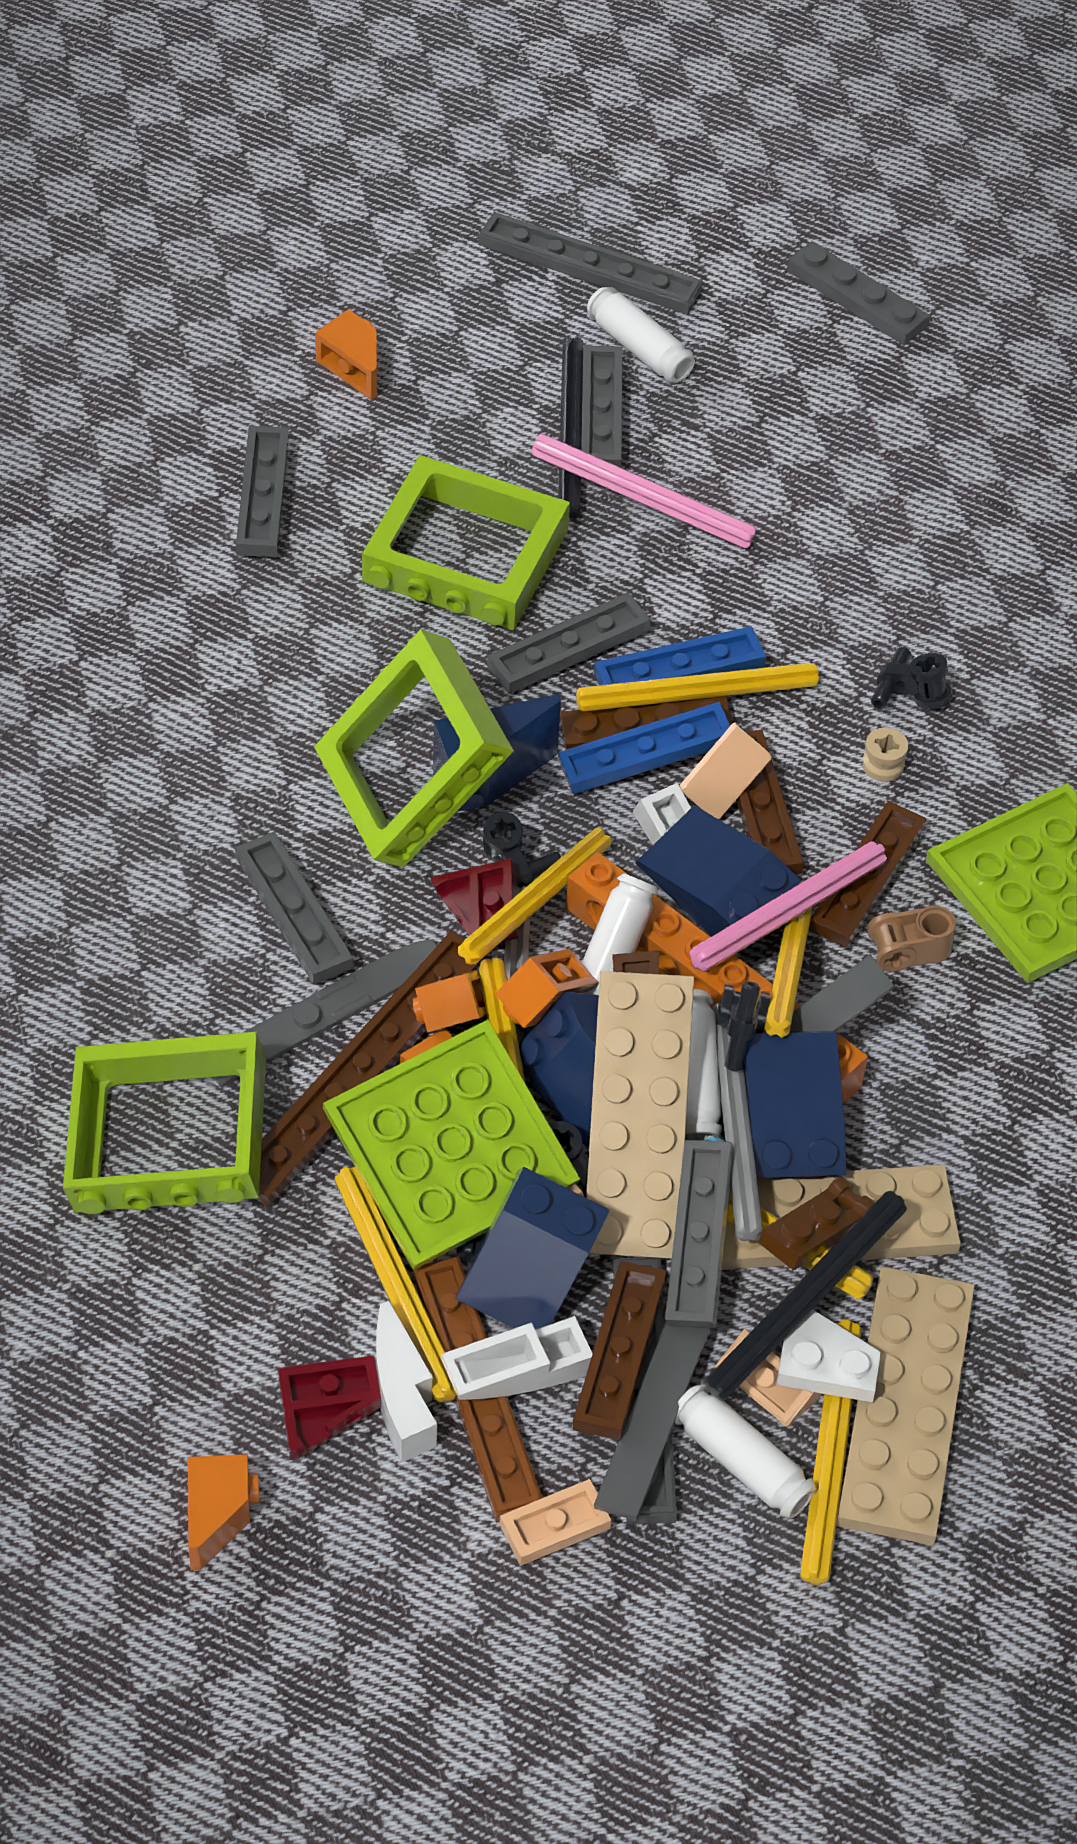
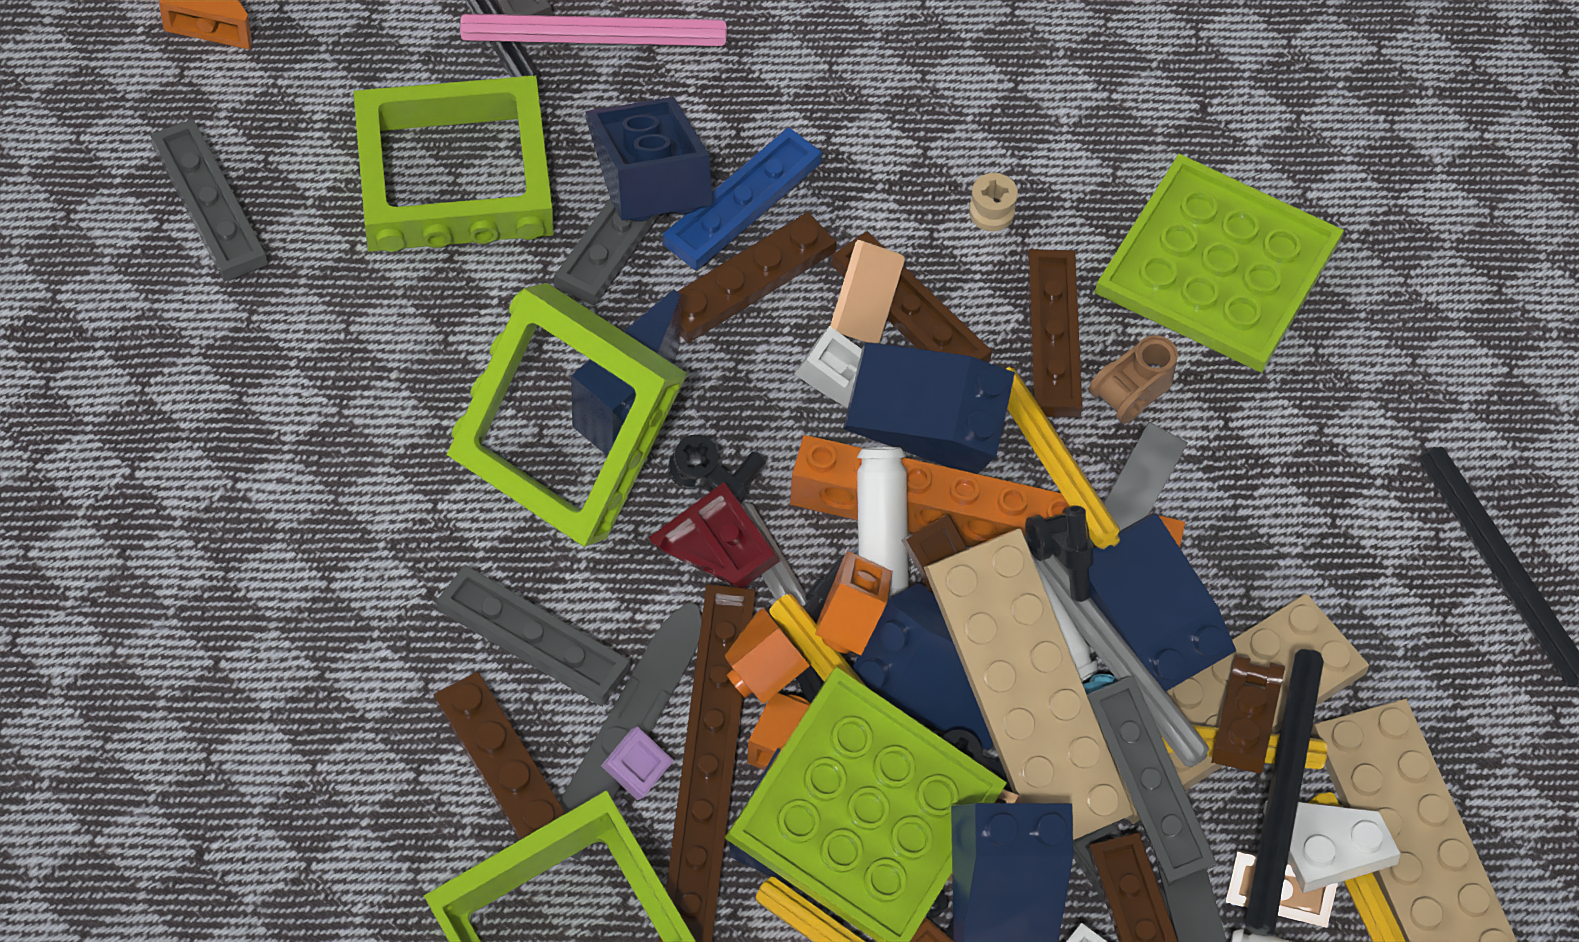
camera: 30 degrees left, 5 degrees up
yellow axle [458,828,612,965] -> none
blue plate [558,702,730,794] -> none
yellow axle [576,663,819,711] -> none
bright pink axle [689,841,887,972] -> none
black piece [871,647,952,709] -> none
none -> reddish brown plate [433,671,566,840]
none -> dark blue slope [585,96,712,221]
none -> lavender tile [601,726,674,800]

